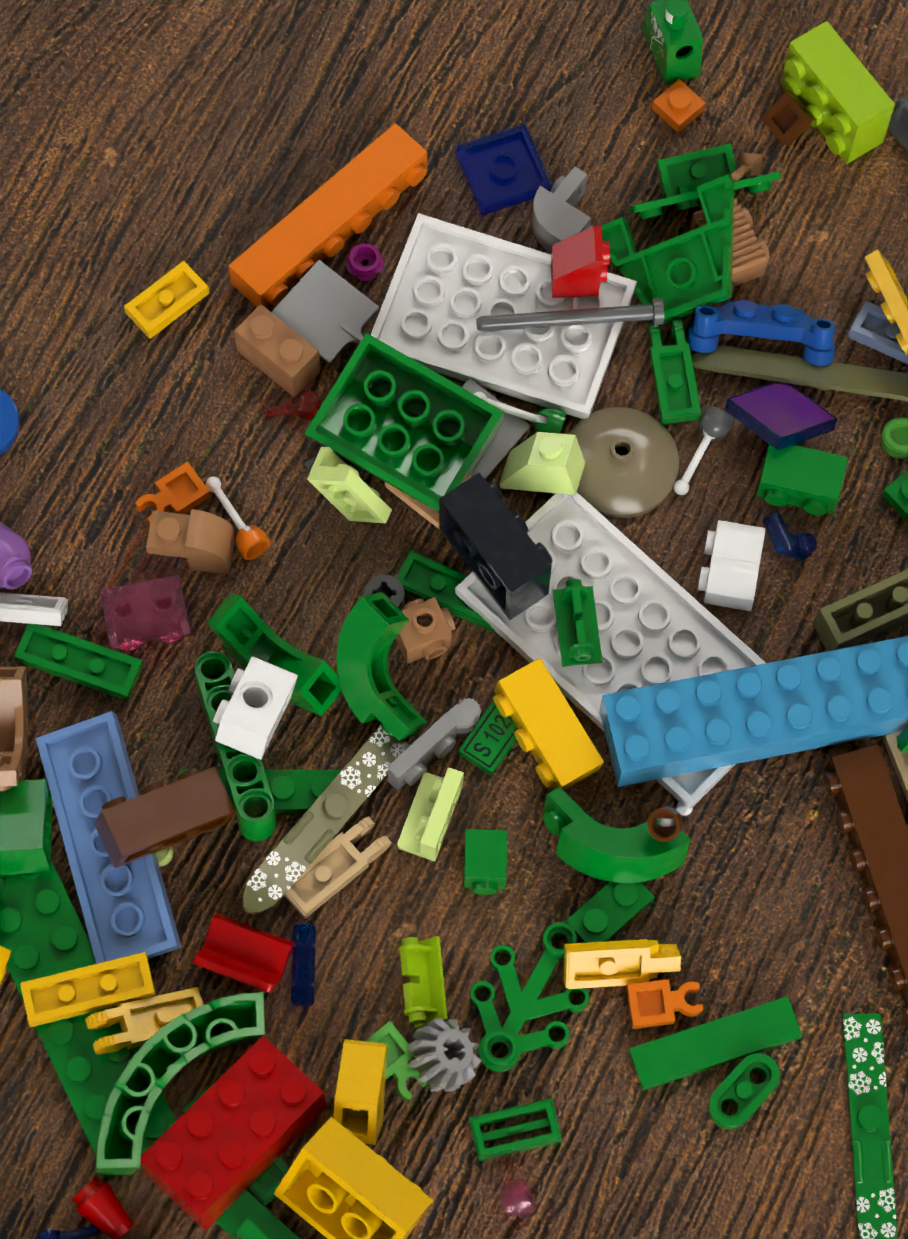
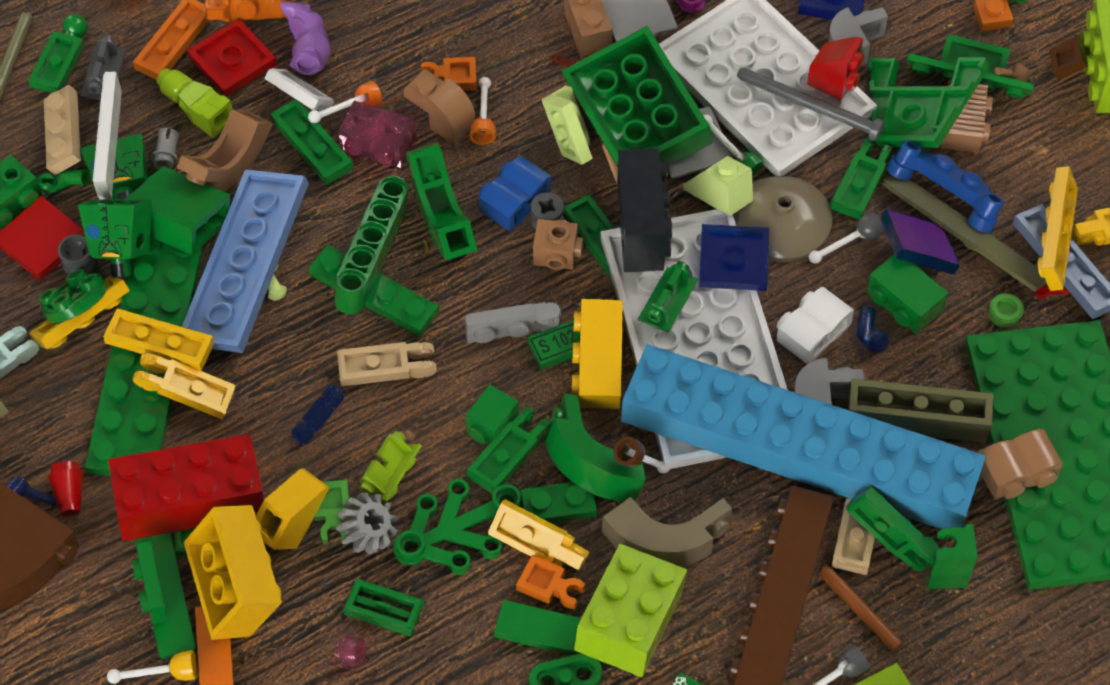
camera: 35 degrees right, 10 degrees down
reddish brown brick [94,767,236,868] -> none
green brick [95,992,265,1175] -> none
red panel [193,913,295,993] -> none
white brick [213,656,298,760] -> none
olive piece [242,725,410,914] -> none
green arch [336,592,428,741] -> none
yellowish green bracket [397,767,464,862] -> none
none -> hinge [308,81,382,123]
none -> green hinge [466,406,552,495]
none -> blue brick [478,156,552,231]
none -> lime brick [574,543,687,678]
none -> dark tan arch [602,497,732,567]
none -> clear blue tile [699,224,769,291]
none -> light grey brick [794,358,864,405]

